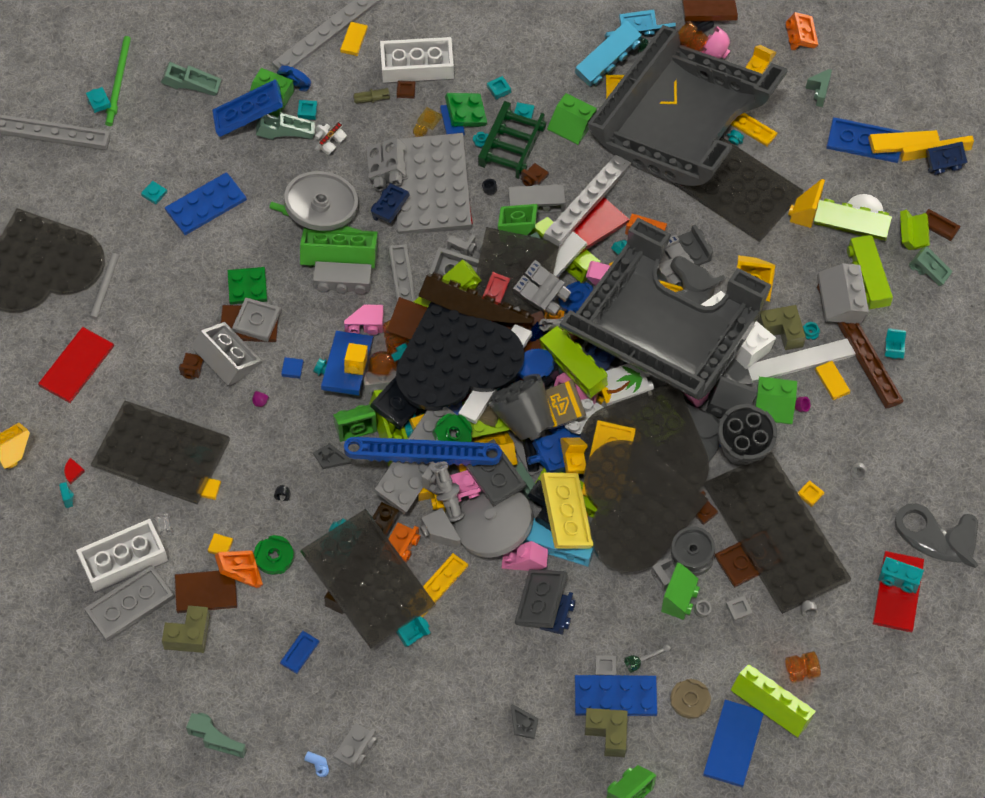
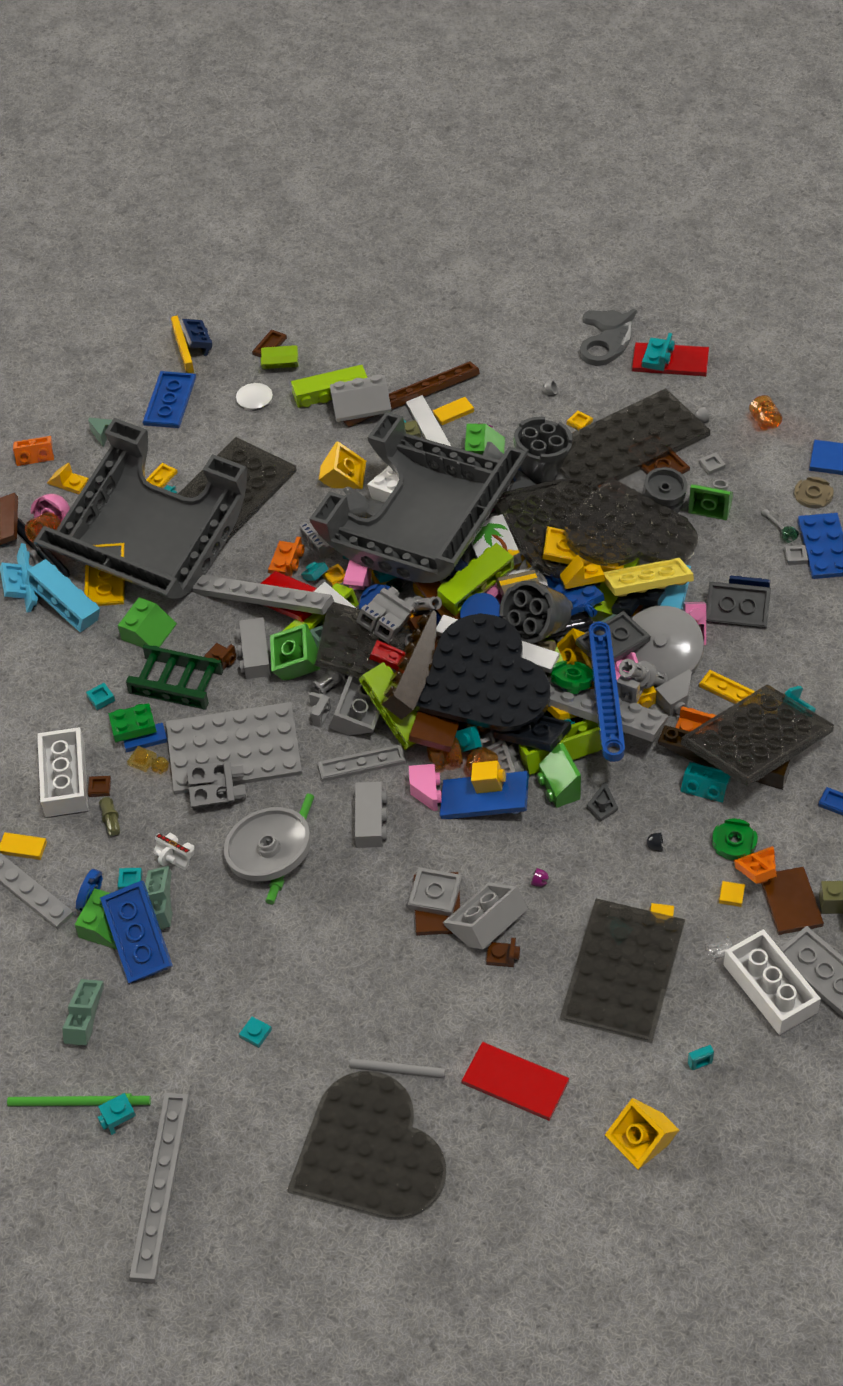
camera: 90 degrees left, 10 degrees down
red tile [64,458,85,485] -> none
blue plate [165,172,247,236] -> none
green plate [227,267,267,305] -> none
blue tile [281,357,304,379] -> none
bright green slope [300,228,378,268] -> none
teal plate [313,358,327,376] -> none
dark blue bracket [371,183,410,223] -> none
teal plate [473,132,489,148] -> none
black hinge [482,179,497,195] -> none
teal plate [514,102,535,119] -> none
light grey bracket [651,558,671,592] -> none
dark grey bracket [677,224,713,266] -> none
lime brick [731,664,816,738] -> none
yellow slope [788,179,825,228] -> none
brick [814,198,892,241] -> none
yellow tile [868,130,940,153] -> none
teal bracket [885,328,906,359] -> none
sand green plate [909,246,953,286] -> none

